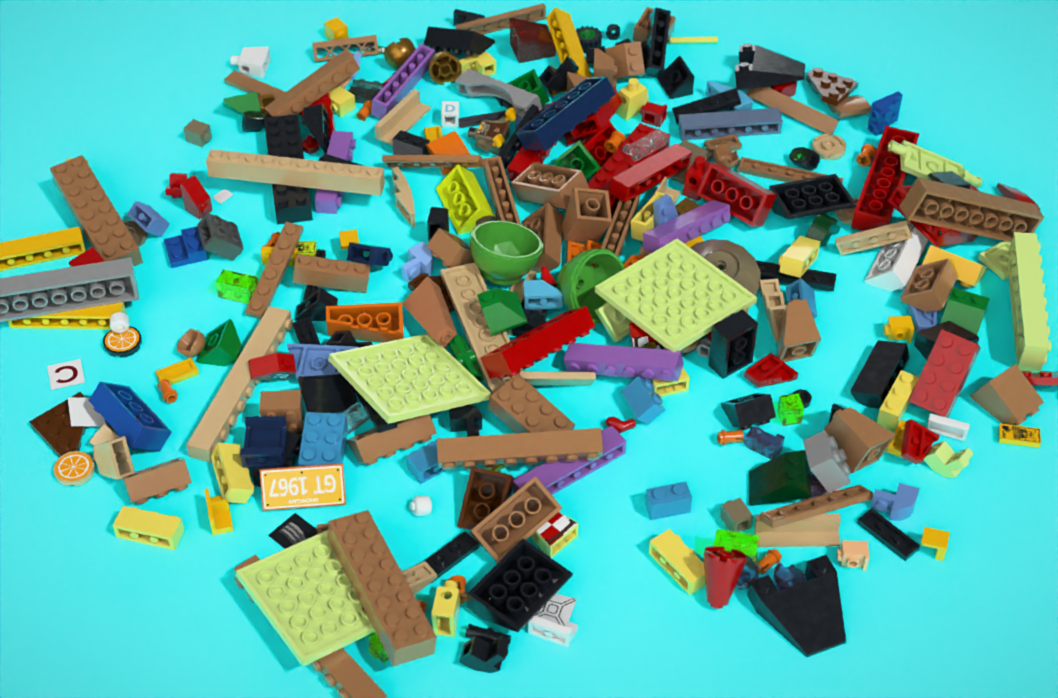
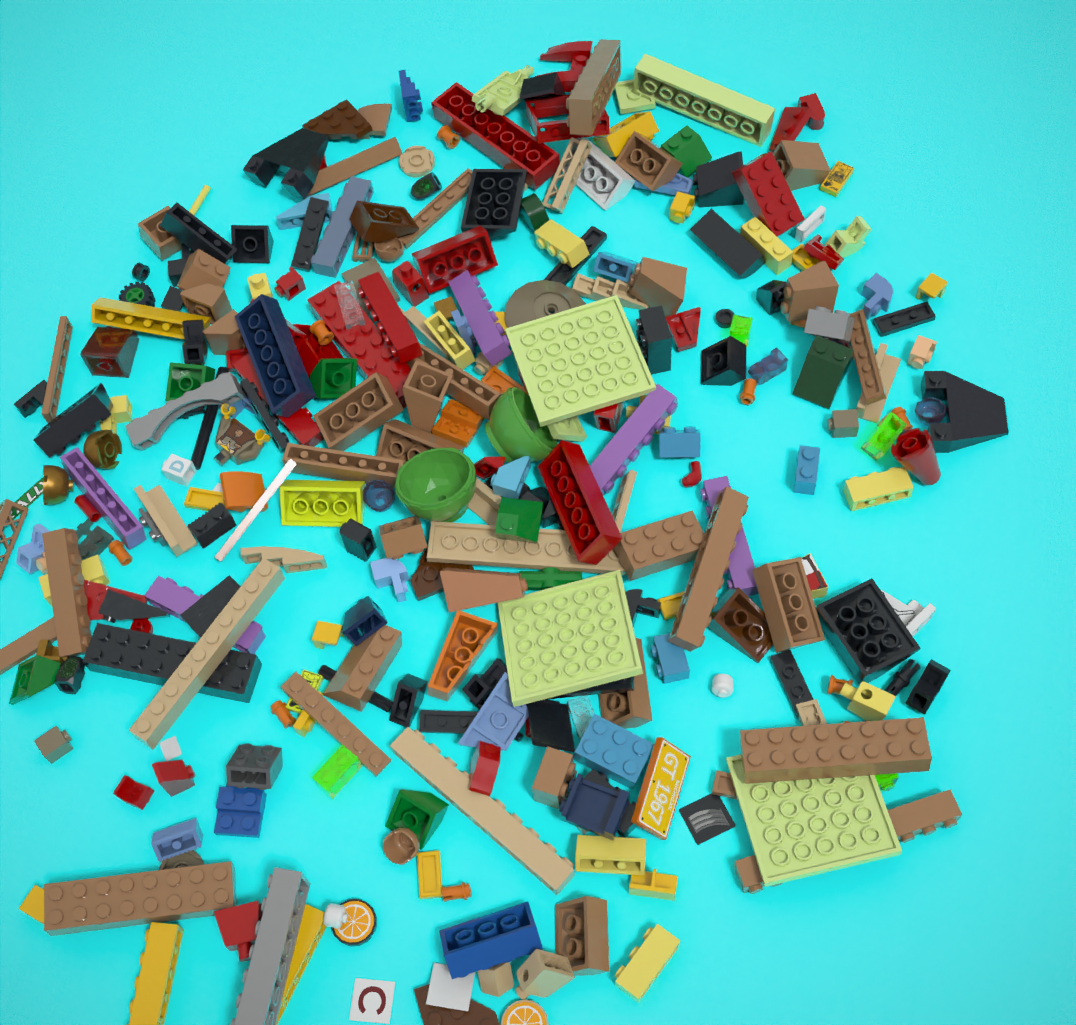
camera: 60 degrees left, 15 degrees up
none -> reddish brown slope [349,201,419,243]

